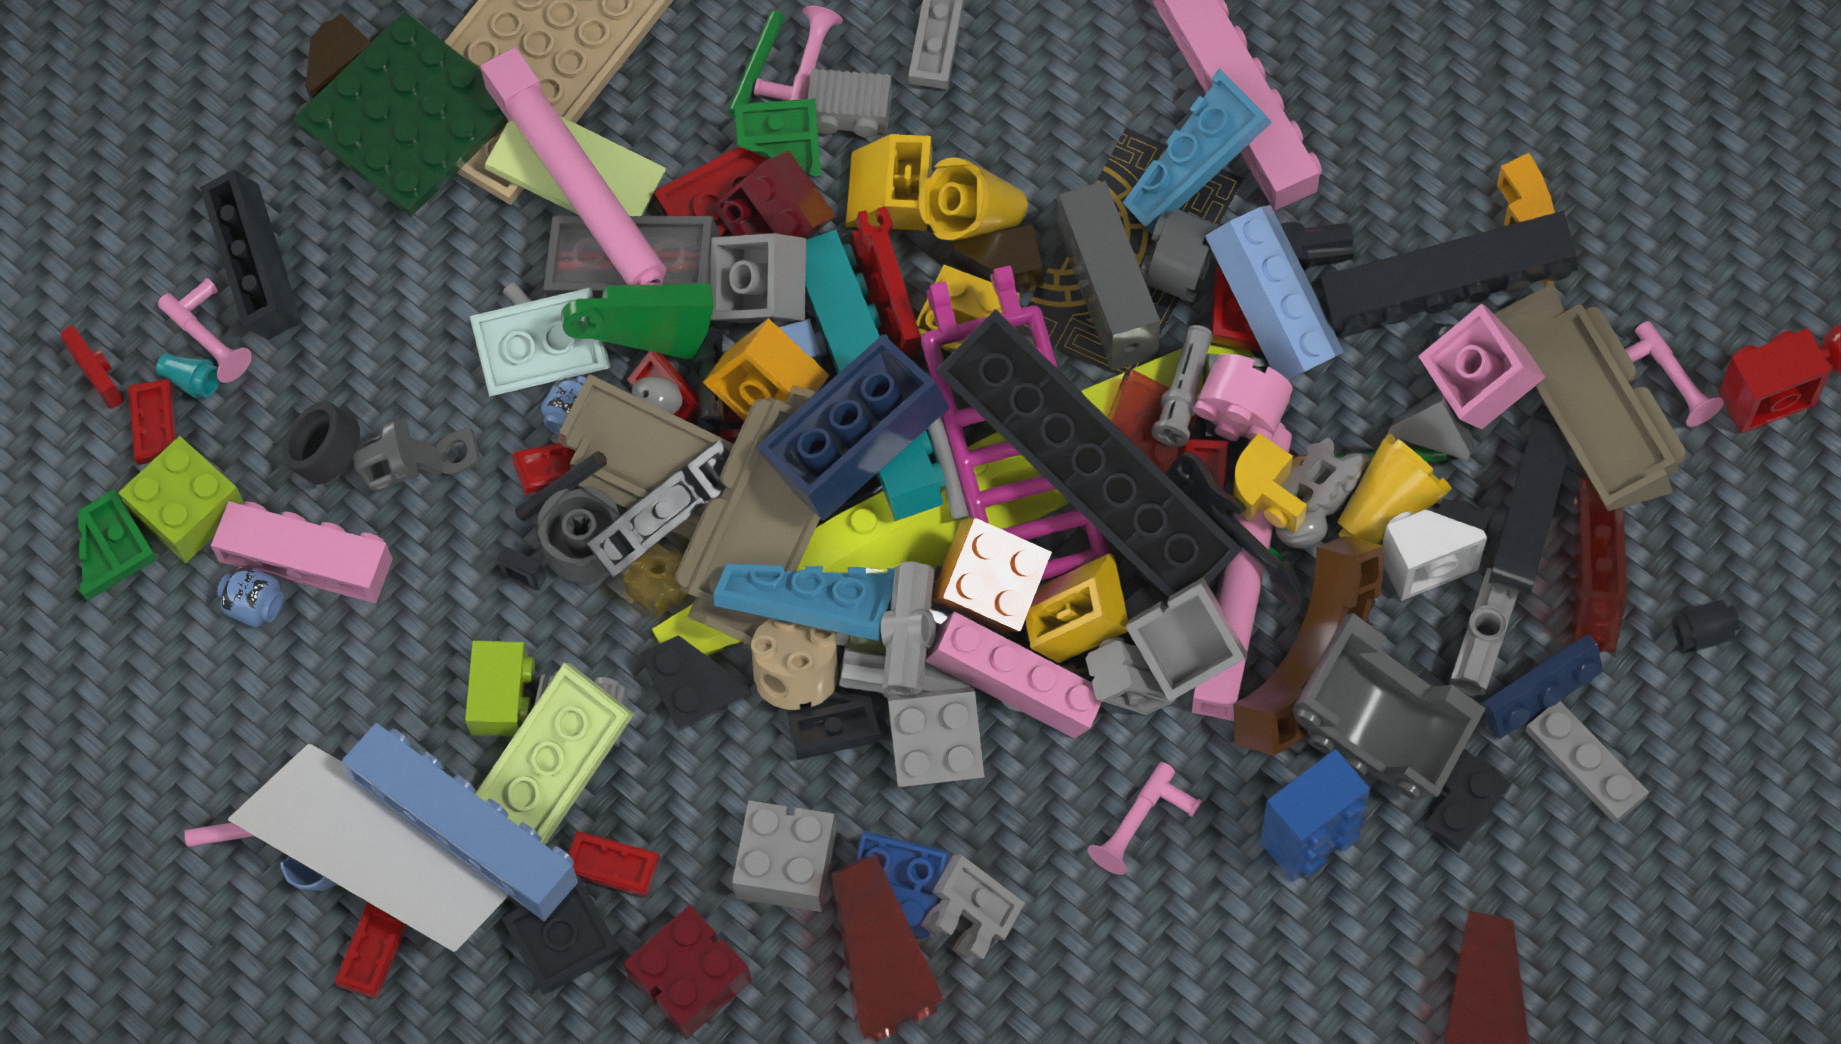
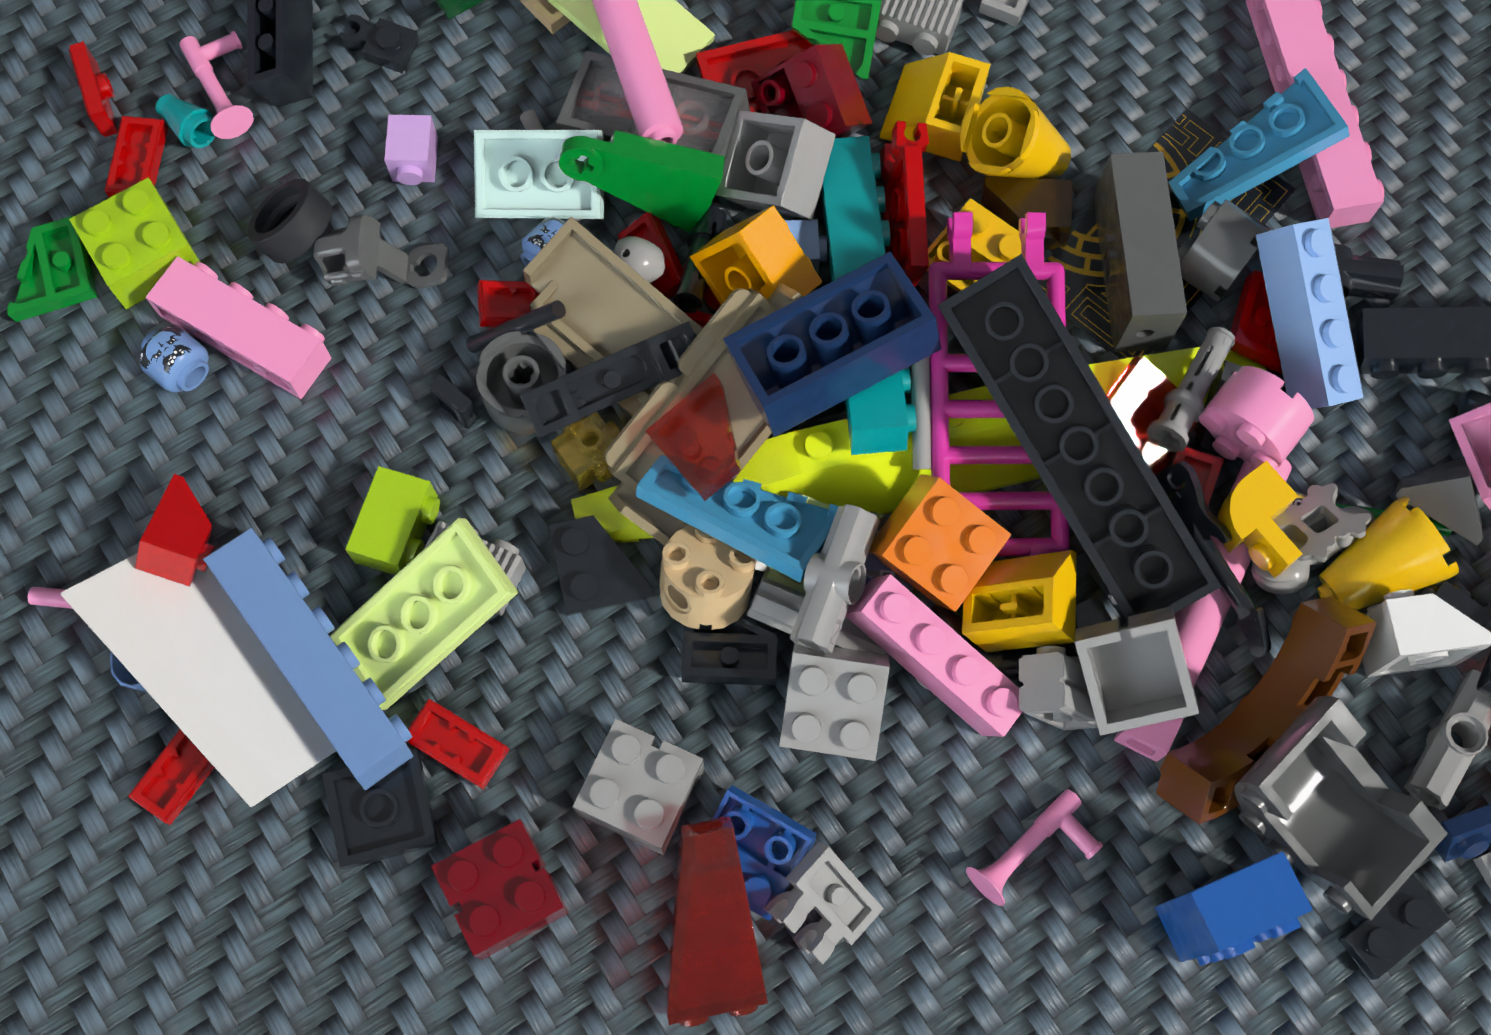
camera: 10 degrees right, 5 degrees up
none -> red slope [135,474,215,587]
none -> black plate [339,15,420,73]
none -> lavender brick [384,115,438,185]
none -> clear red wing [645,373,741,501]

